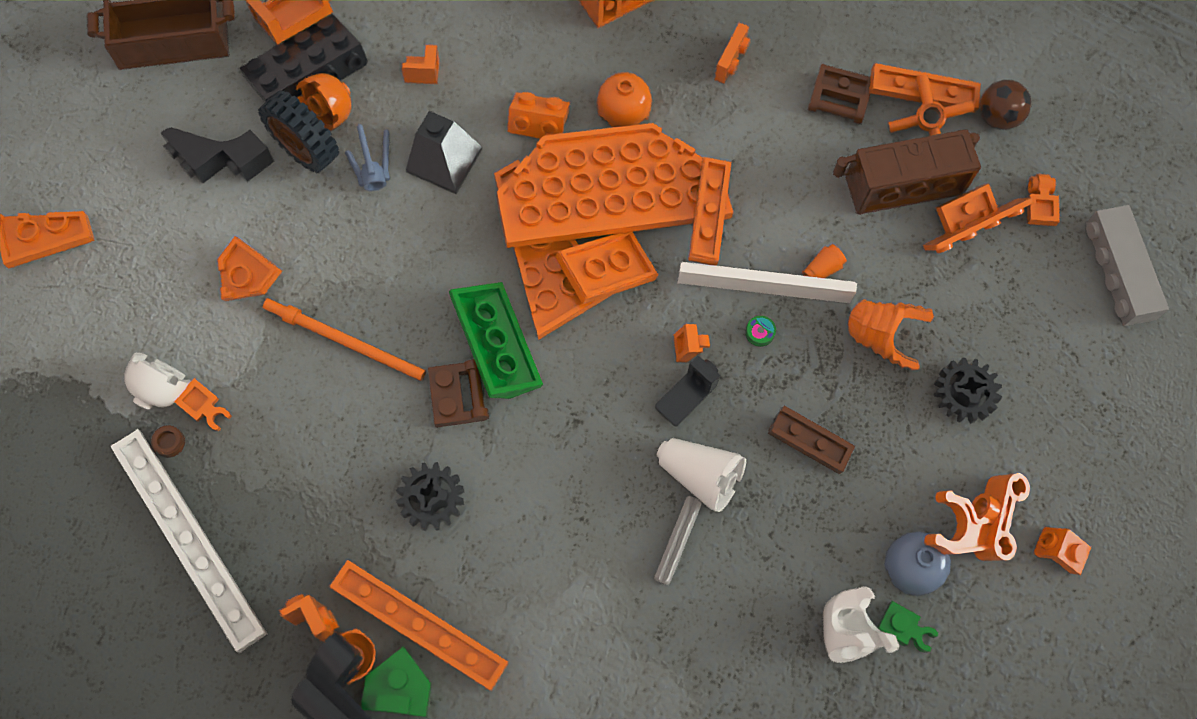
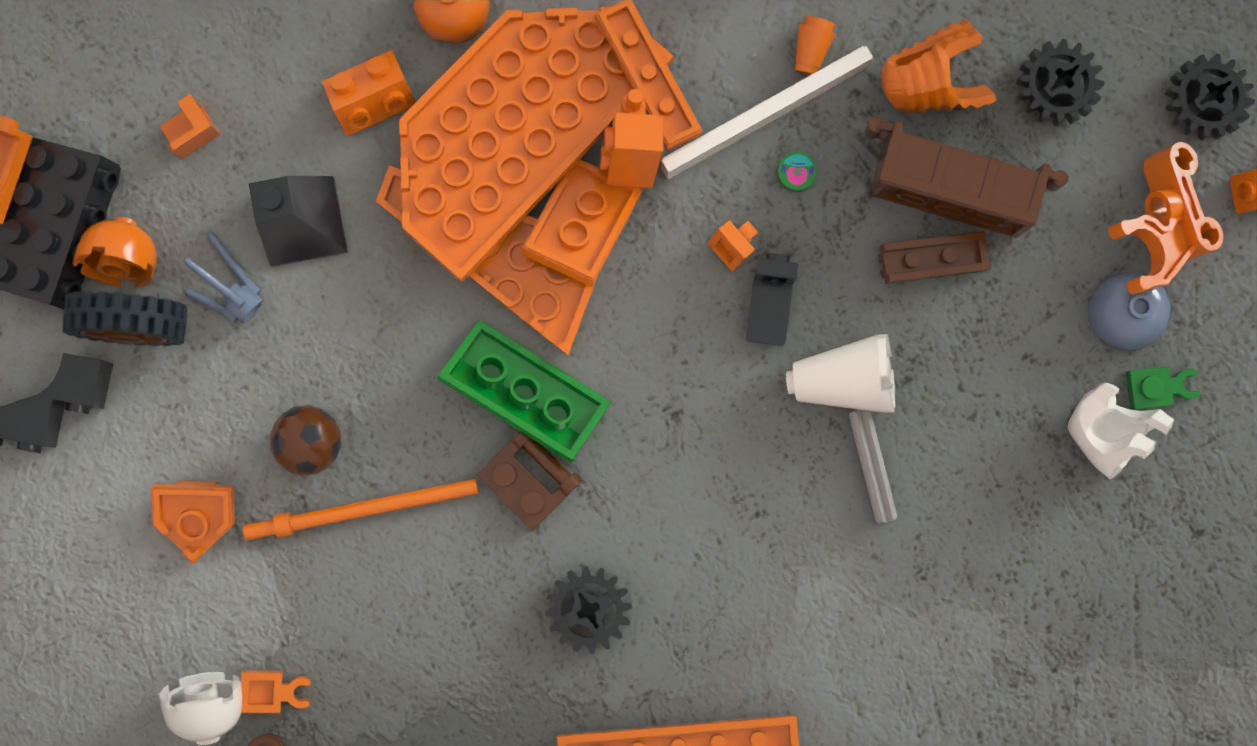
camera: 30 degrees left, 15 degrees up
none -> reddish brown piece [270,405,341,476]
none -> orange brick [599,89,663,188]
none -> reddish brown container [865,117,1069,238]
none -> black gear [1165,54,1255,141]

